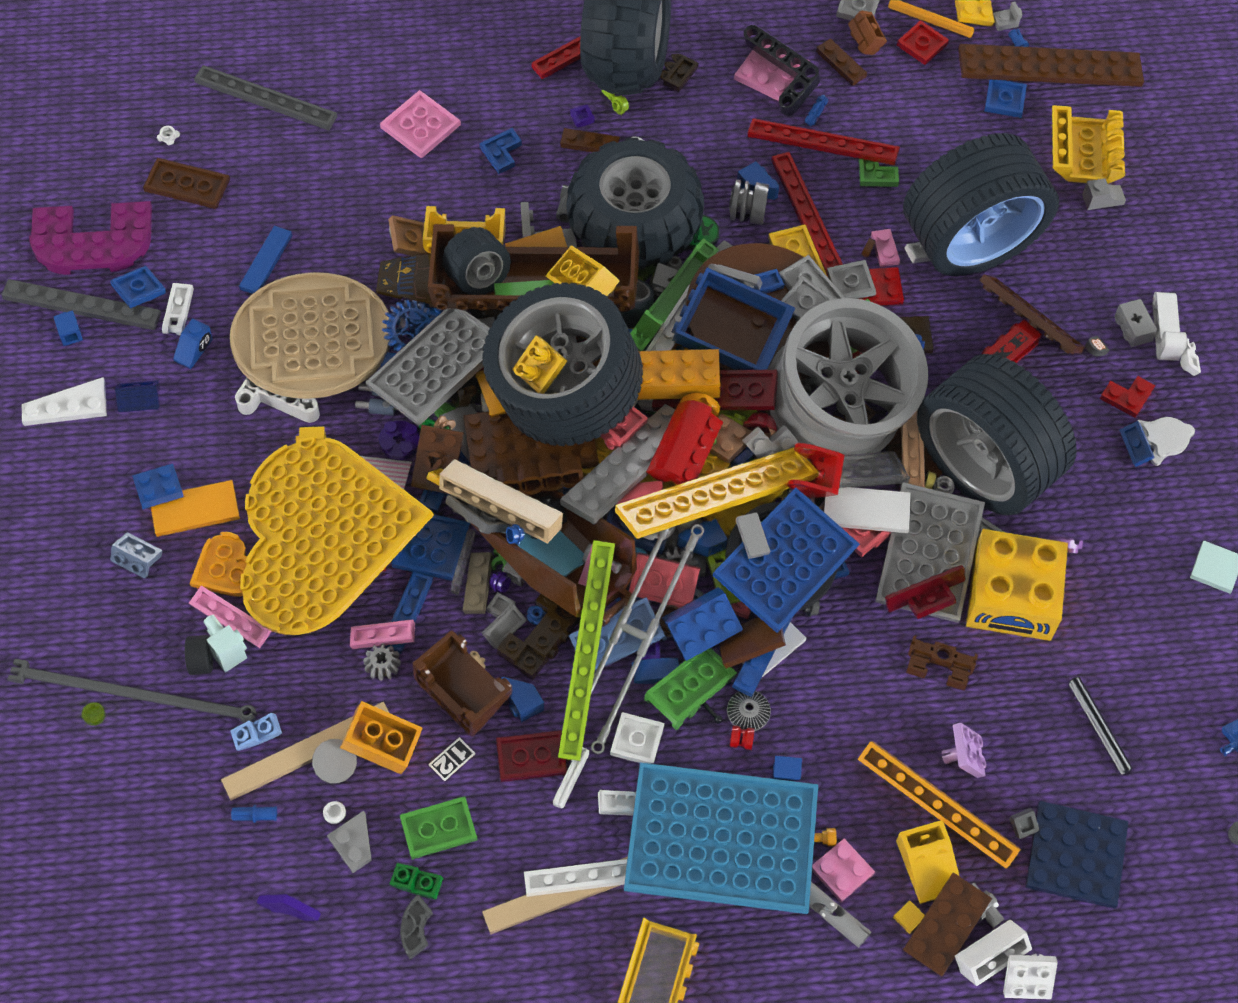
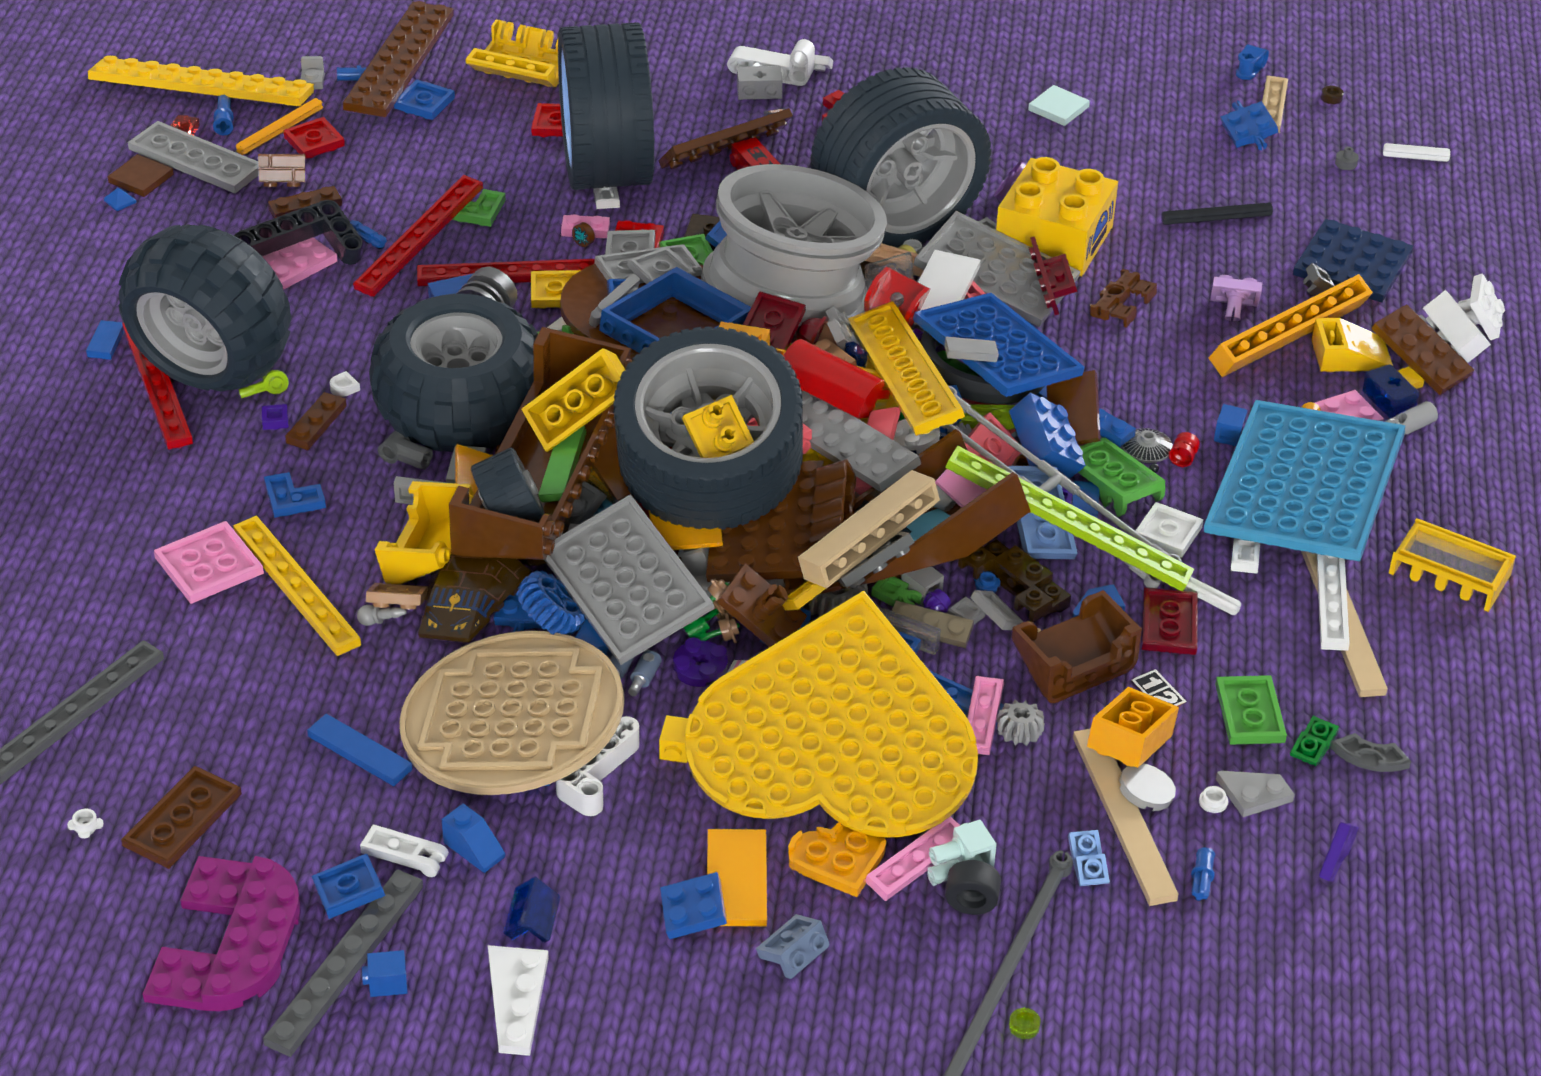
camera: 75 degrees left, 20 degrees down
blue plate [506,524,524,545] -> none
none -> yellow plate [233,516,361,656]
none -> clear blue brick [1362,364,1419,419]

